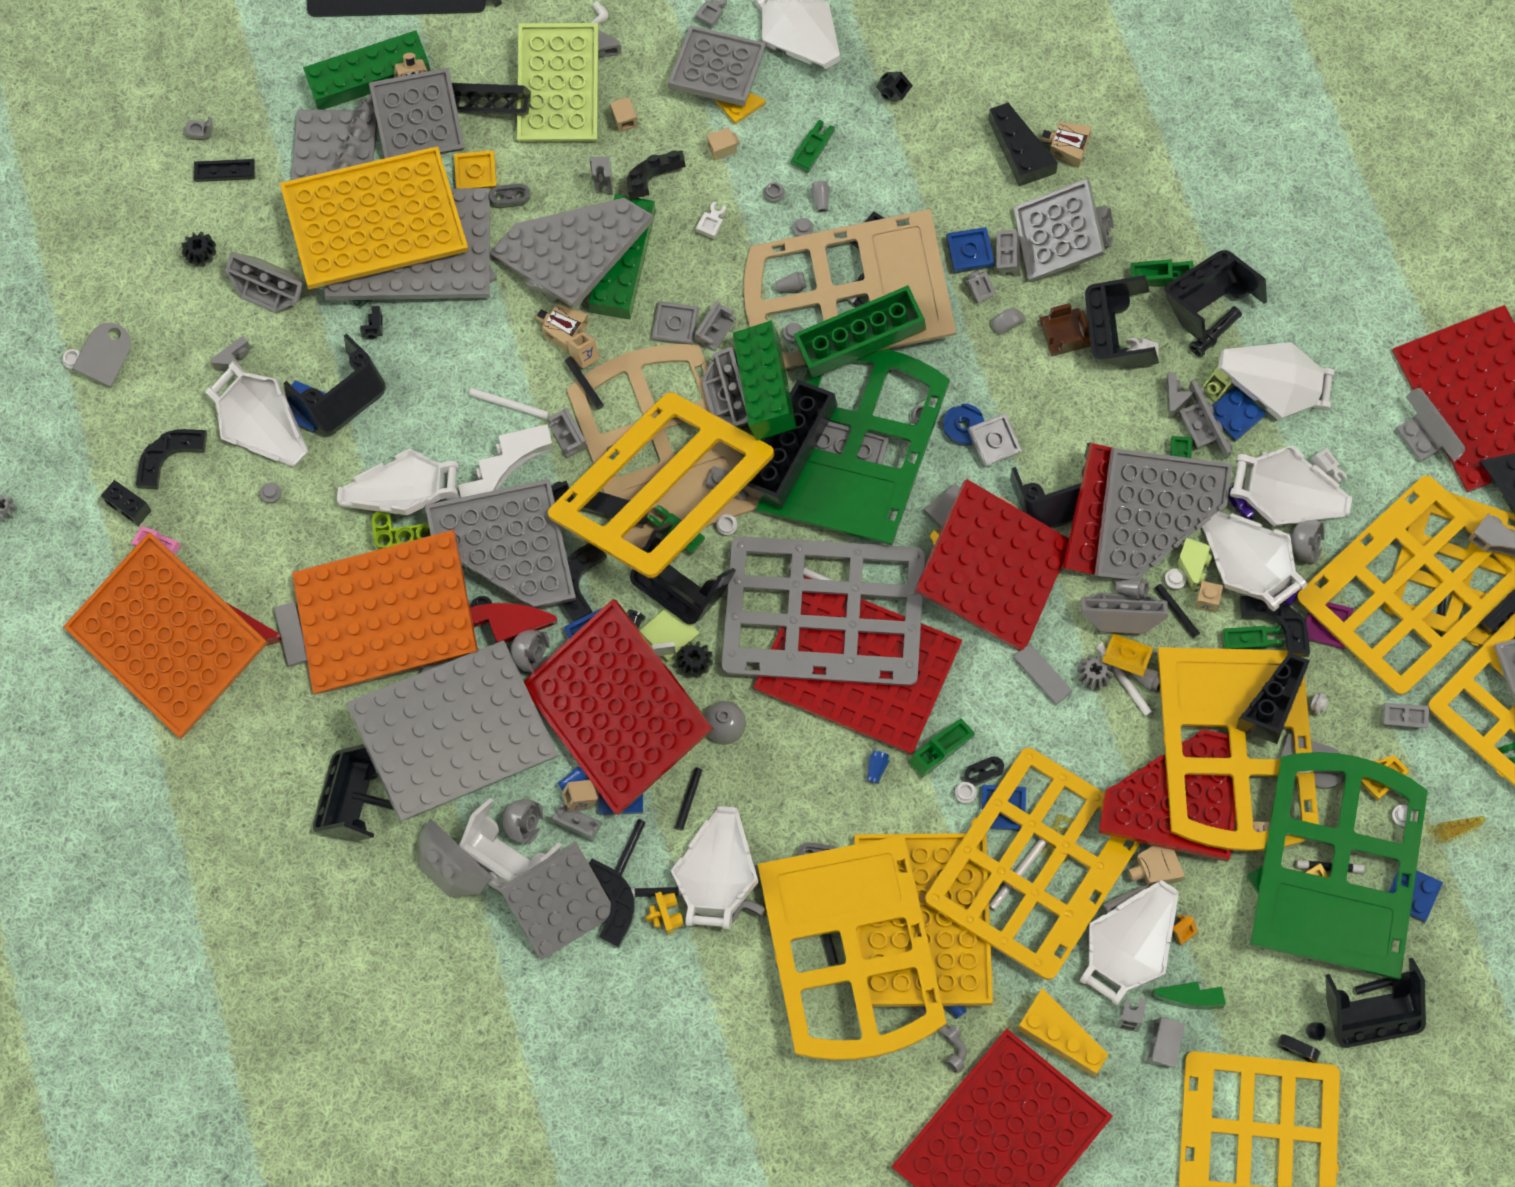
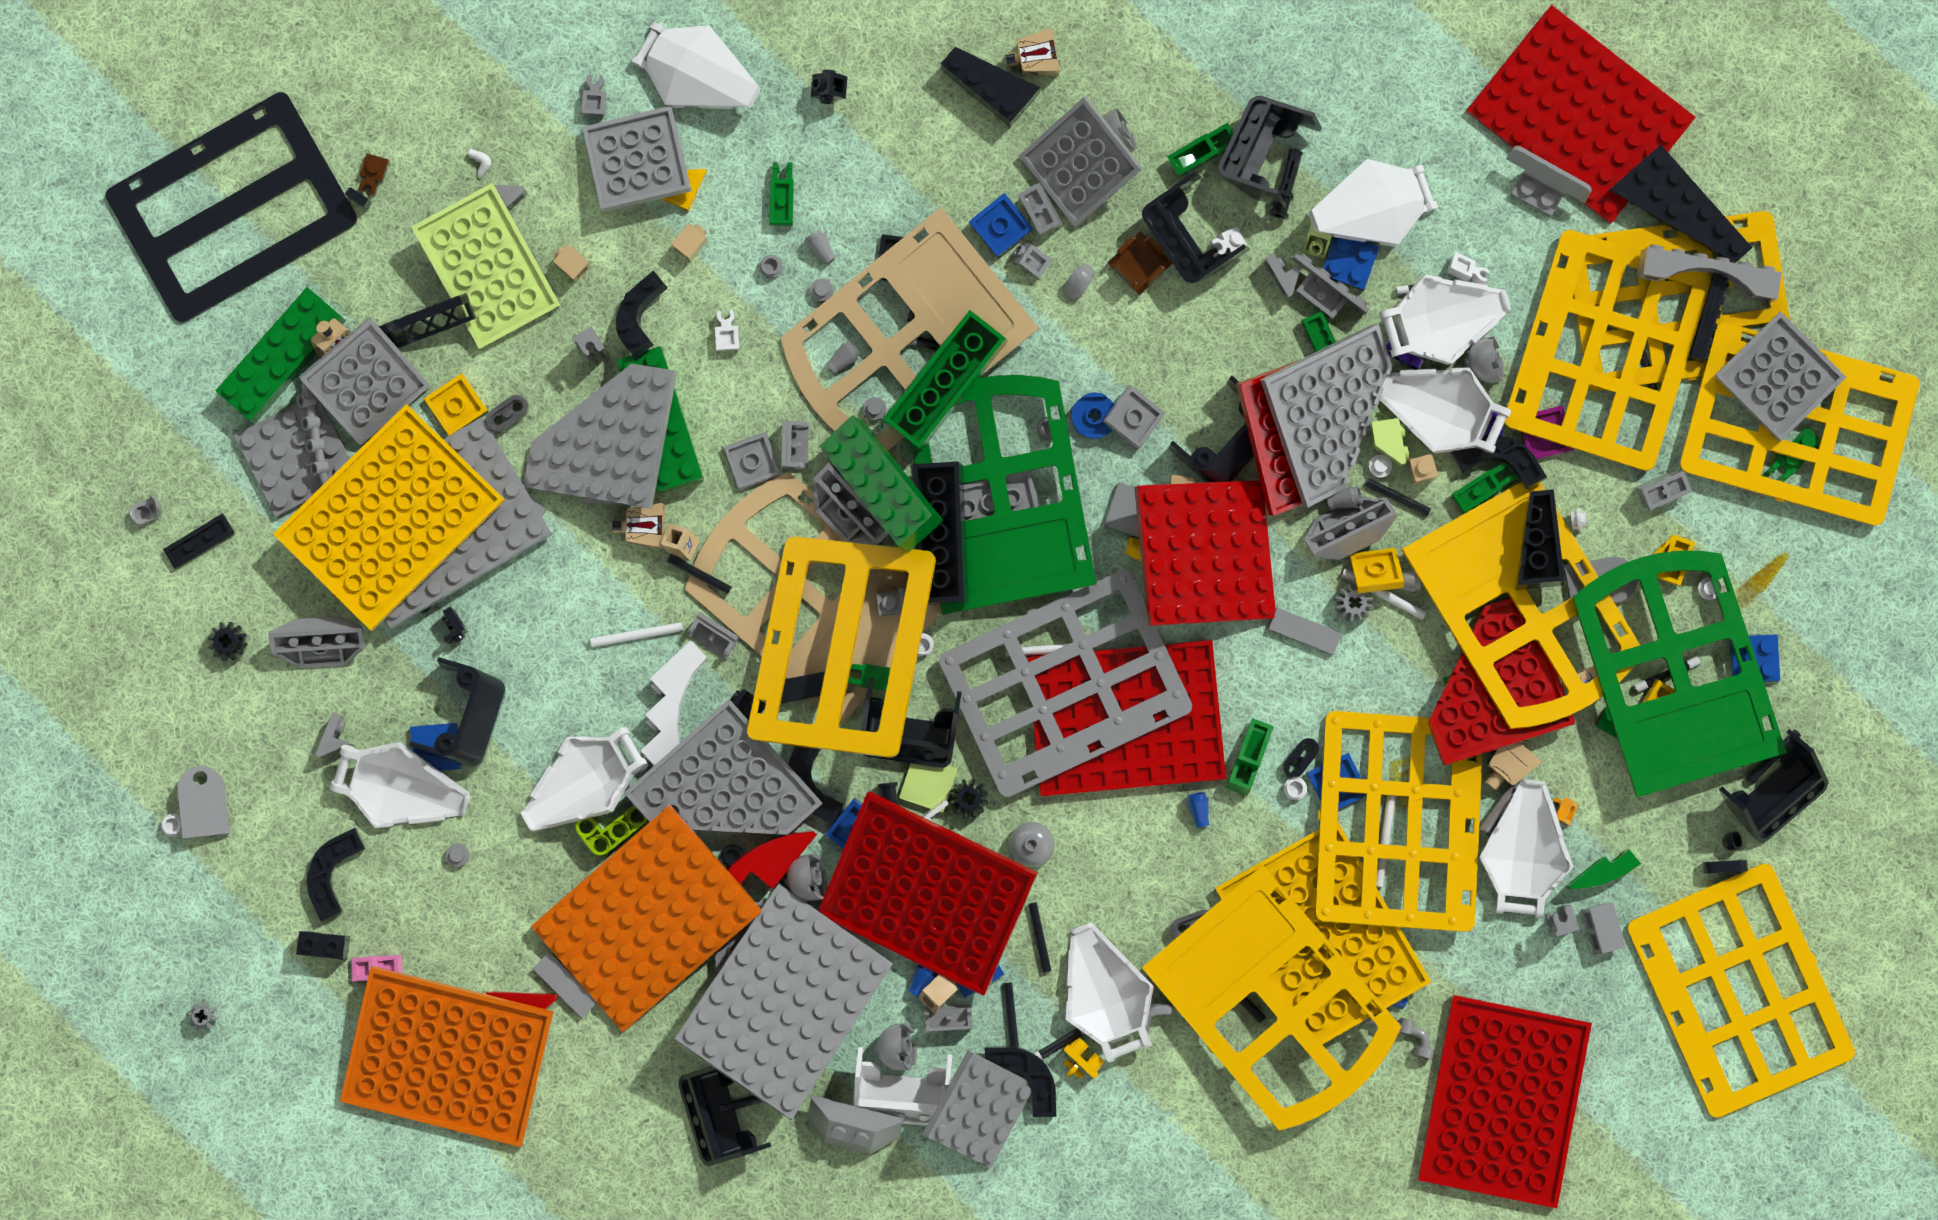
camera: 30 degrees left, 15 degrees up
yellow wedge [1018,988,1109,1078] -> none

